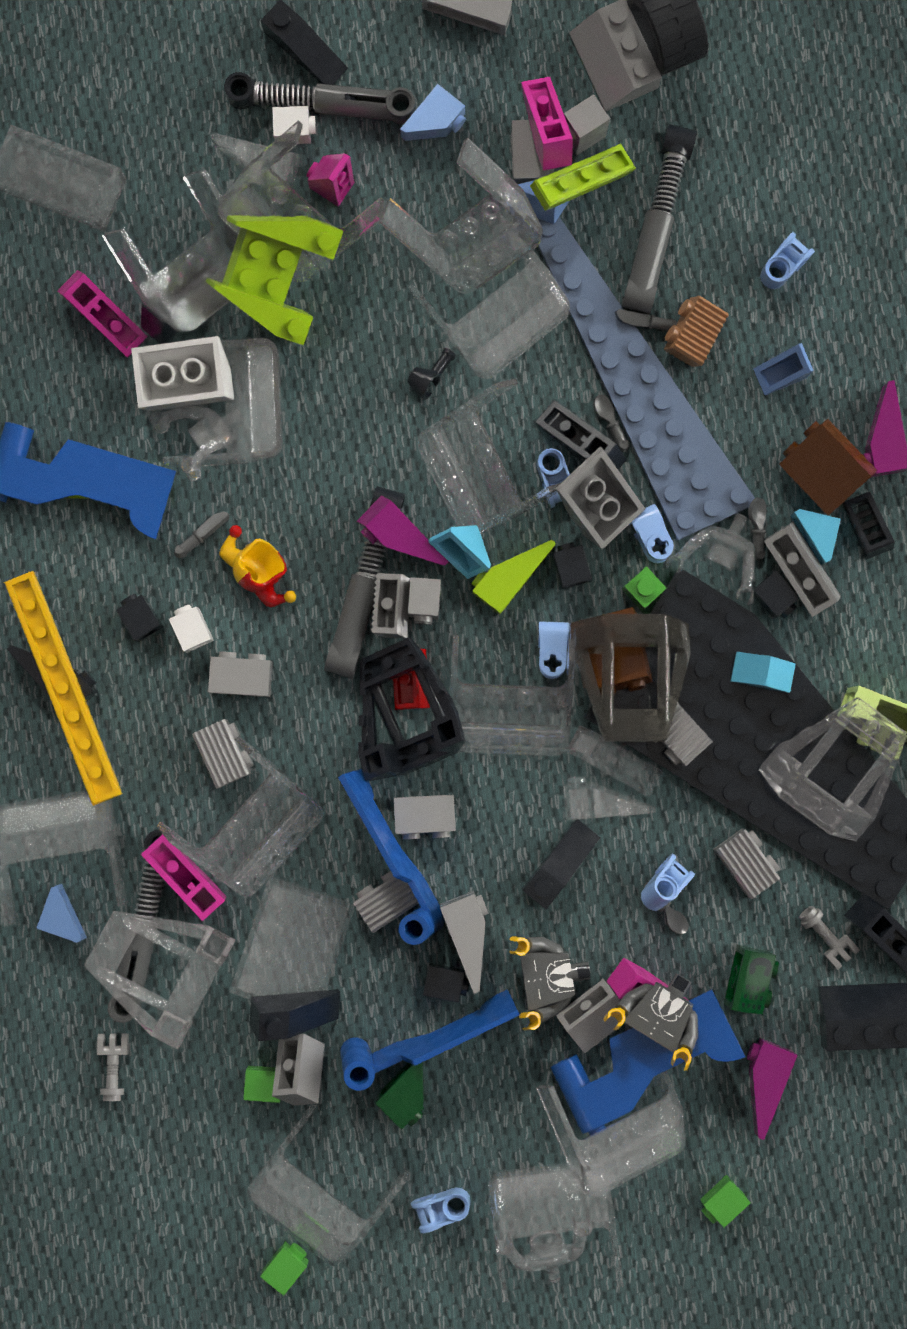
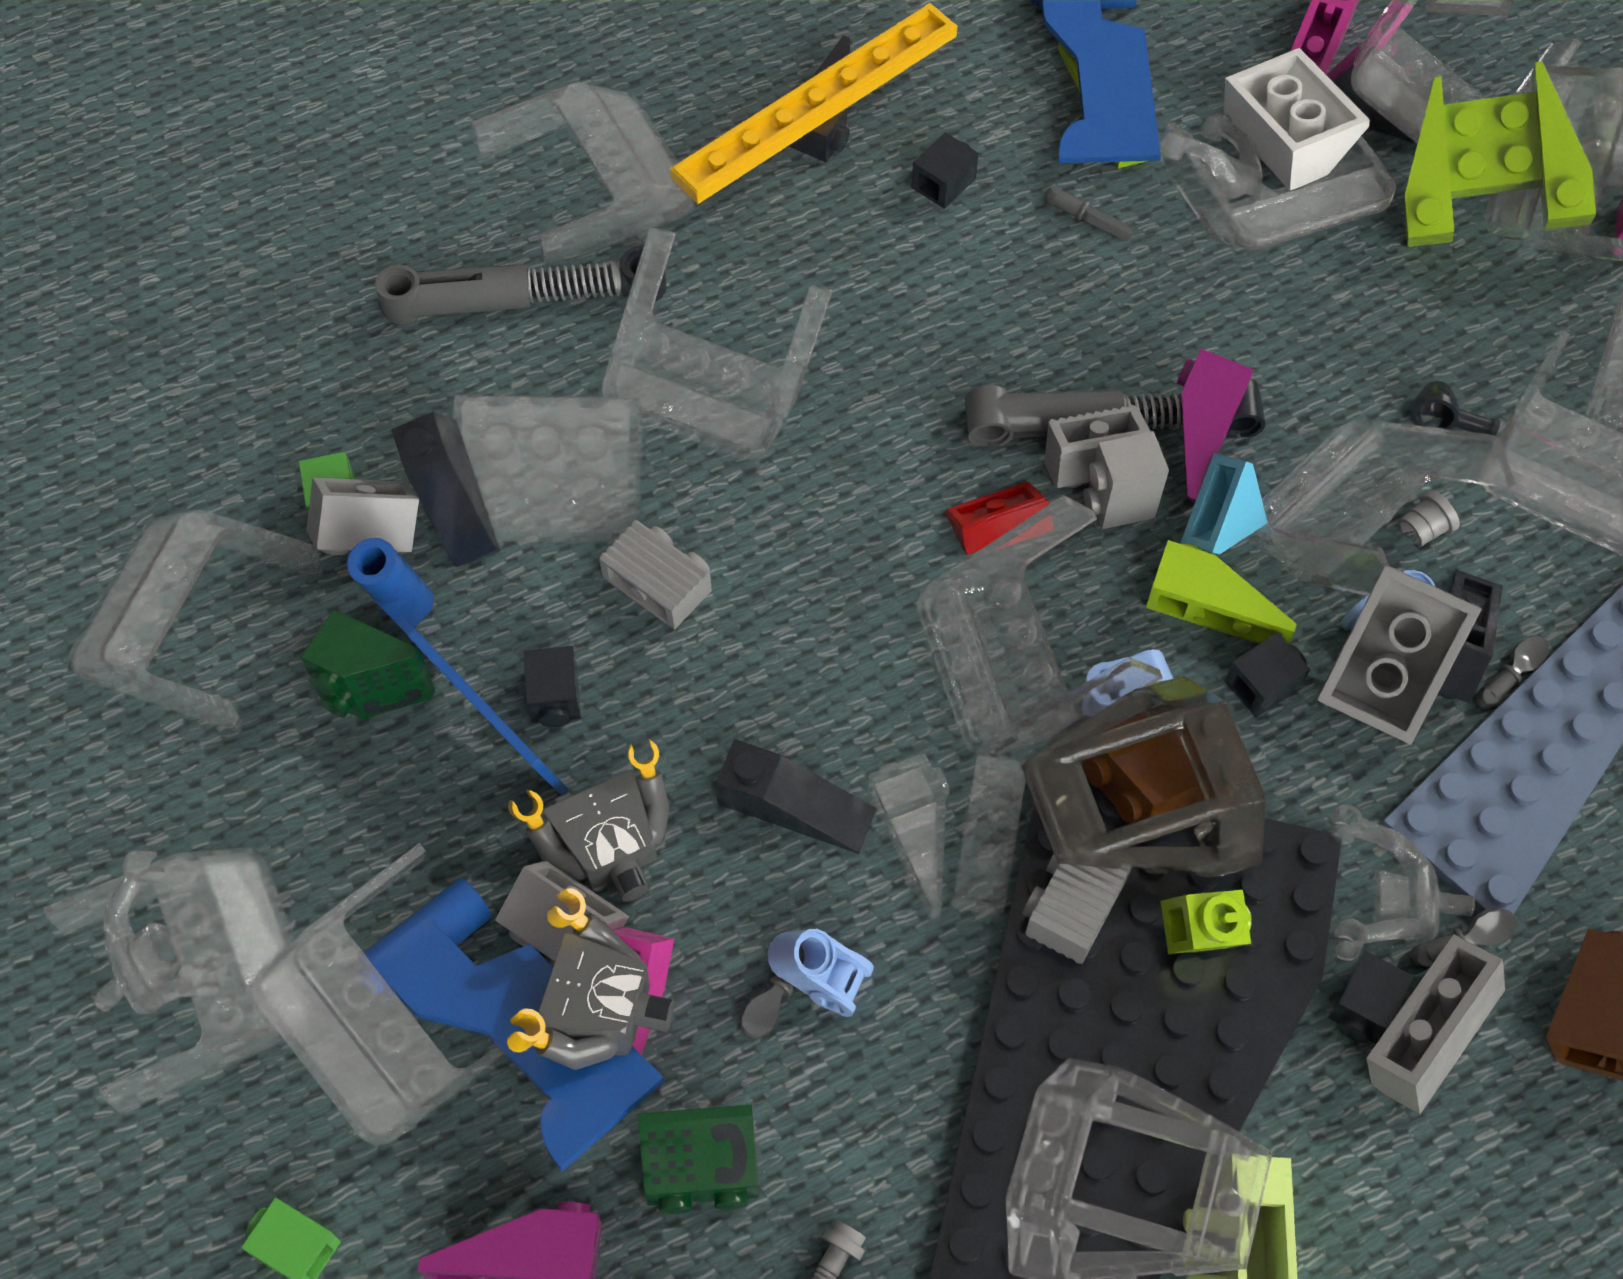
camera: 70 degrees right, 25 degrees down
medium blue slope [37,884,87,943] -> none
clear windscreen [84,911,236,1050] -> none
light grey hinge [97,1033,129,1101] -> none
dark pink slope [141,833,227,921] -> none
white brick [169,605,214,653] -> none
light grey brick [192,719,254,789] -> none
light grey brick [208,652,273,697] -> none
yellow piece [219,525,296,607] -> none
bright green brick [260,1241,309,1296] -> none
blue door [338,769,445,945] -> none
black windscreen [358,638,466,782] -> none
light grey brick [394,794,456,839] -> none
light blue piece [410,1187,471,1233] -> none
light grey slope [440,891,489,994] -> none
bright green brick [622,566,667,611] -> none
light blue piece [629,504,674,564] -> none
light grey brick [713,828,781,899] -> none
medium azure slope [731,652,796,693] -> none
medium azure slope [790,509,841,565] -> none
black slope [842,491,895,560] -> none
none -> lime brick [1161,890,1251,954]
none -> light grey piece [1398,490,1460,548]

